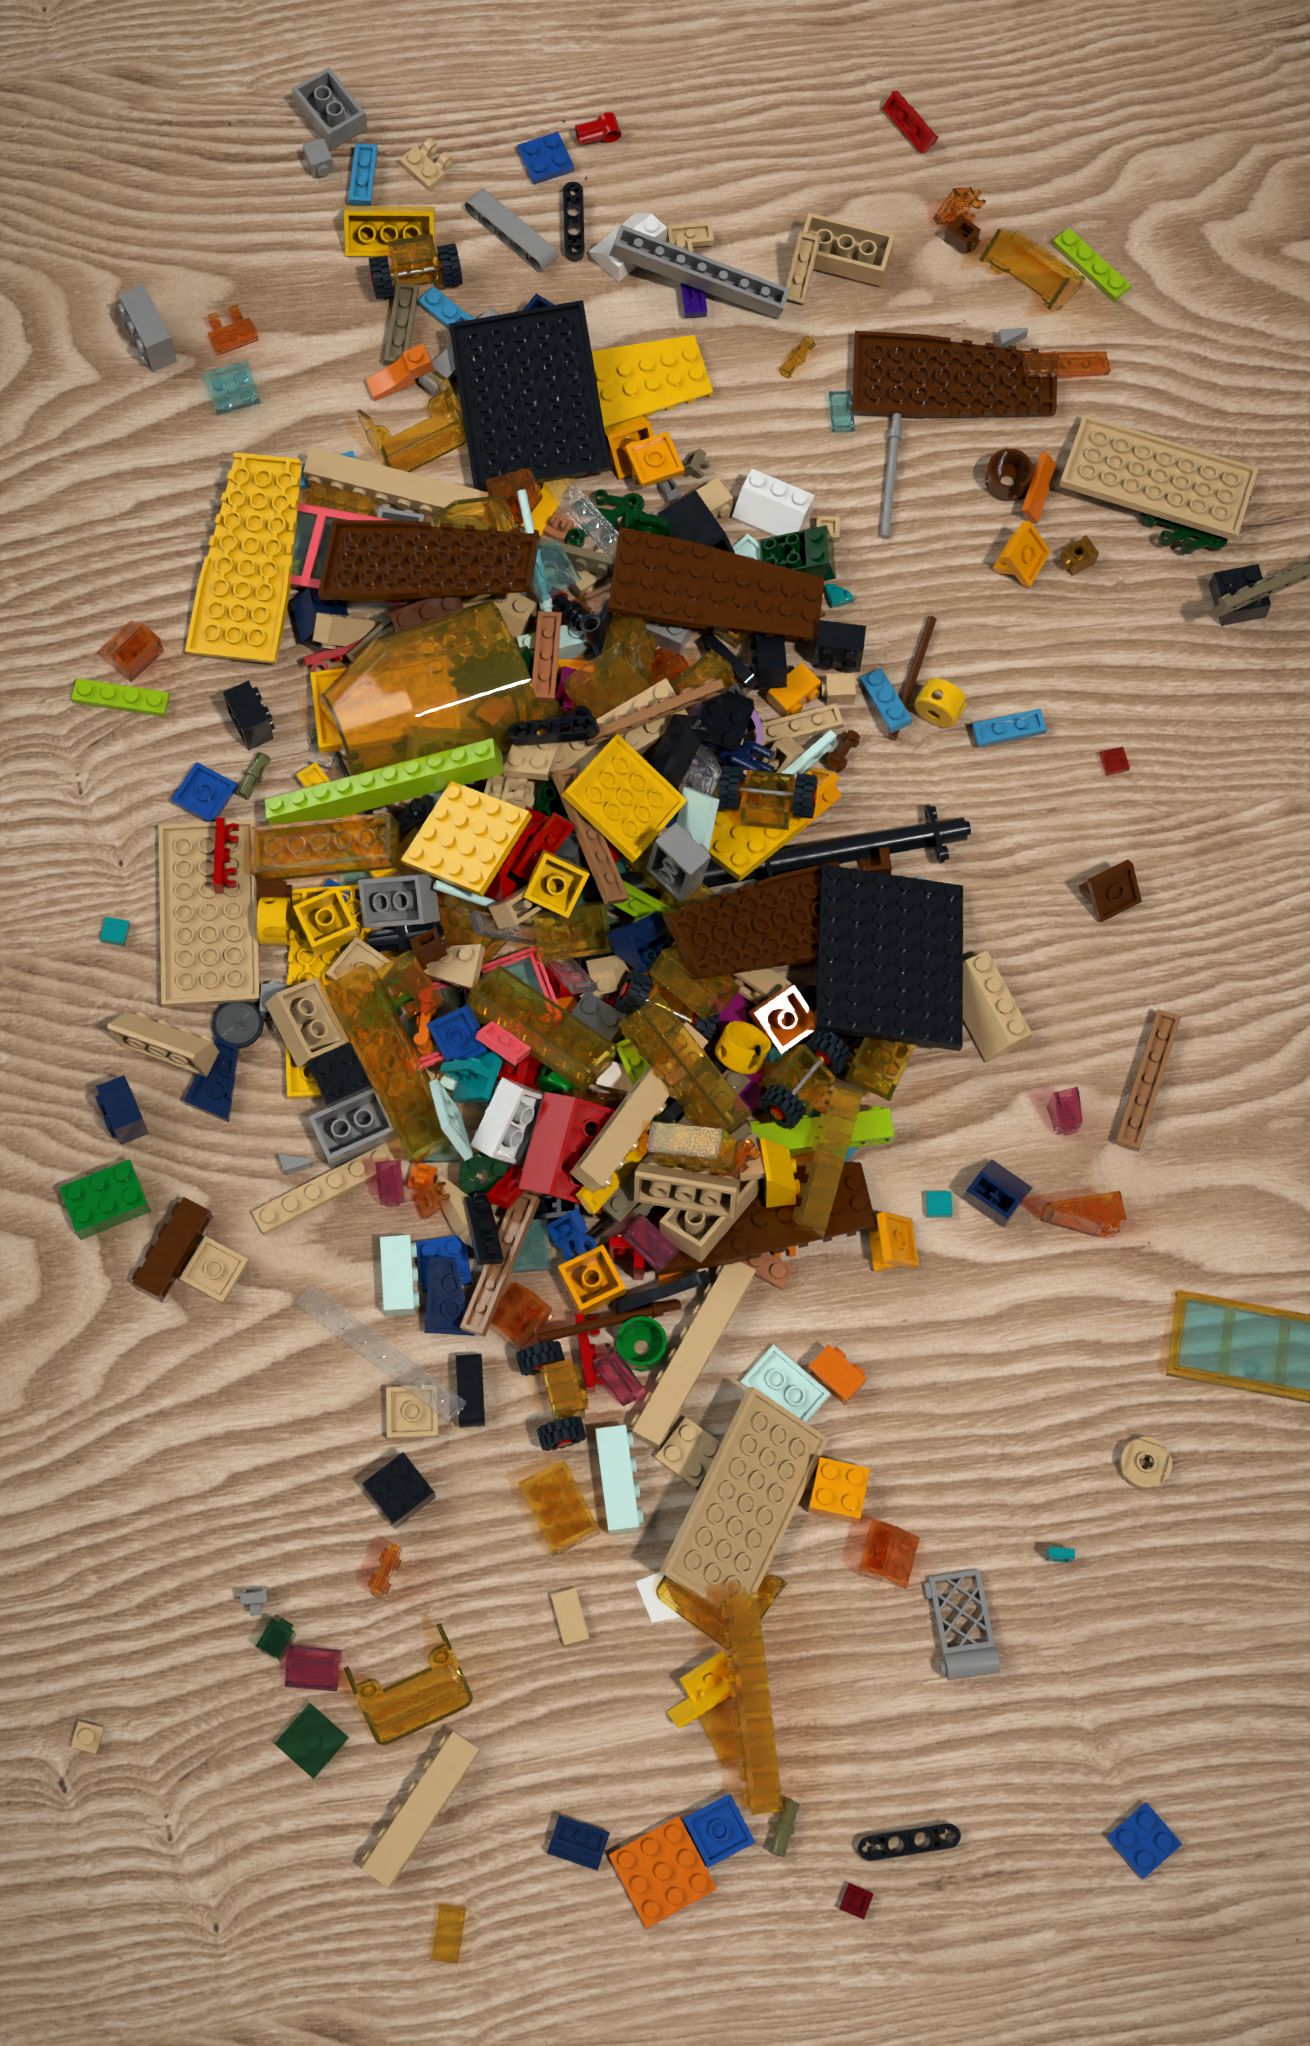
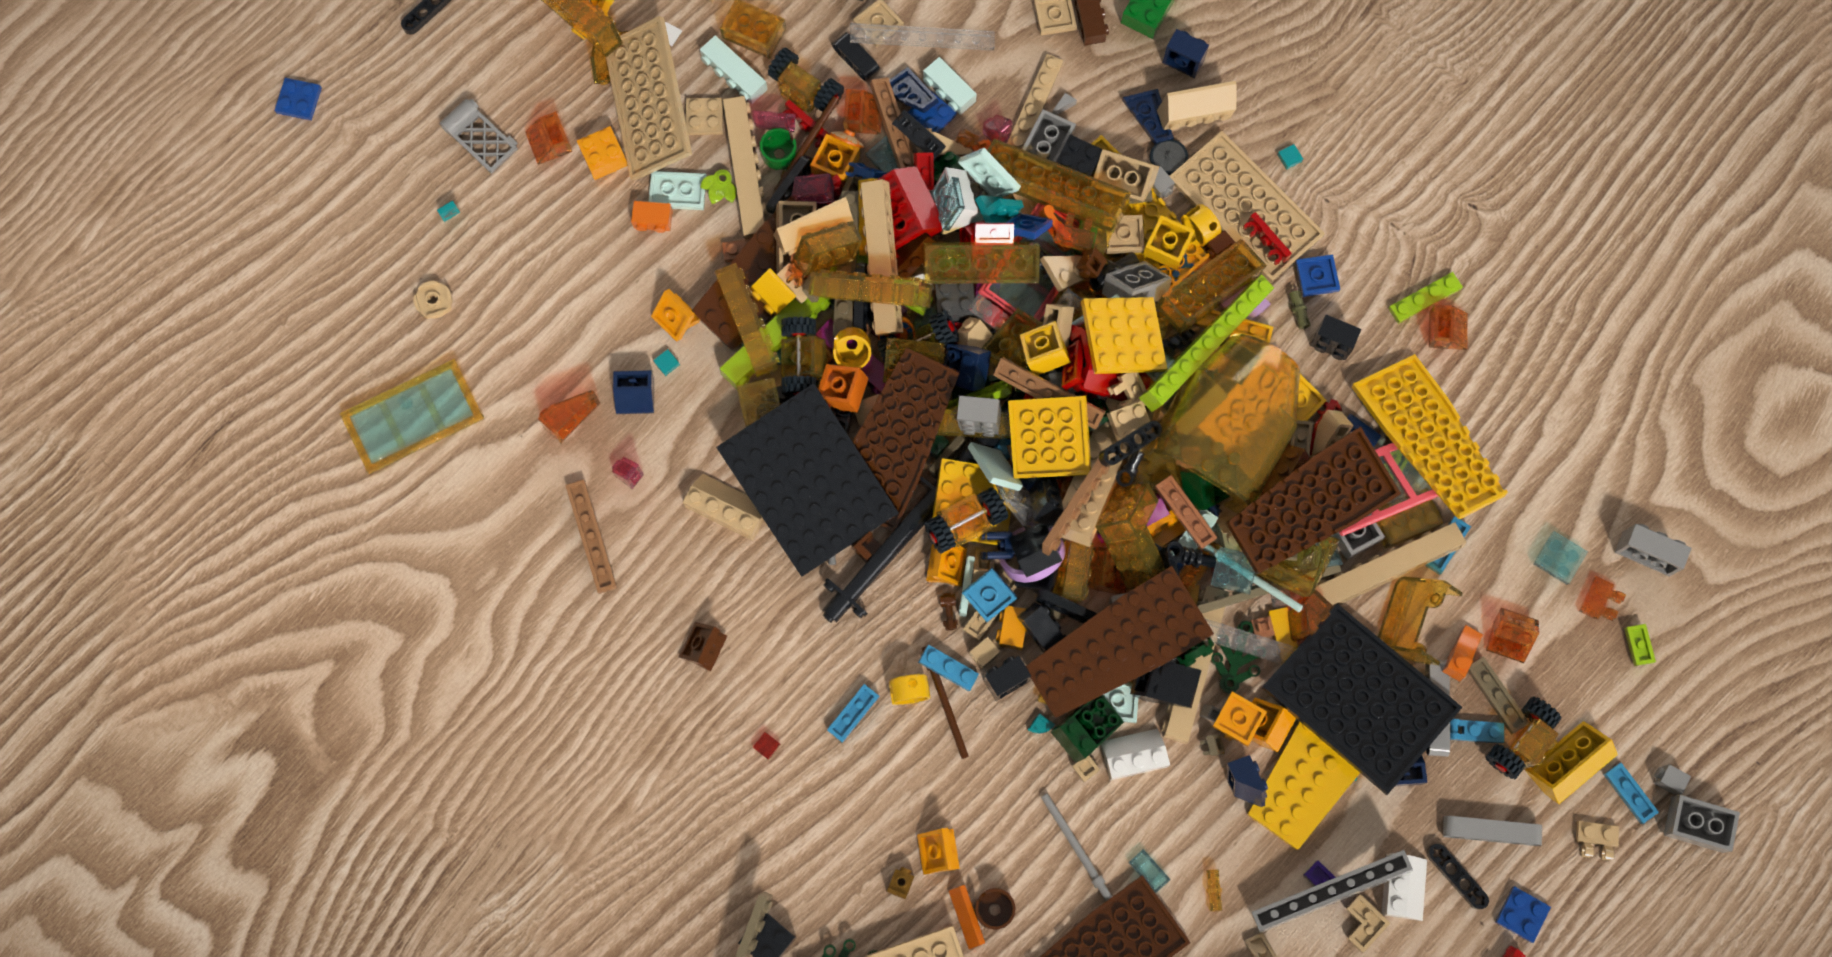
camera: 145 degrees right, 5 degrees up
none -> lime plate [700,169,737,204]
none -> dish [830,129,864,148]
none -> clear light blue plate [936,177,965,231]
none -> dark azure tile [962,568,1017,622]
none -> dark blue slope [1227,755,1268,807]
none -> clear orange slope [1486,608,1540,663]
none -> lime plate [1624,624,1656,666]

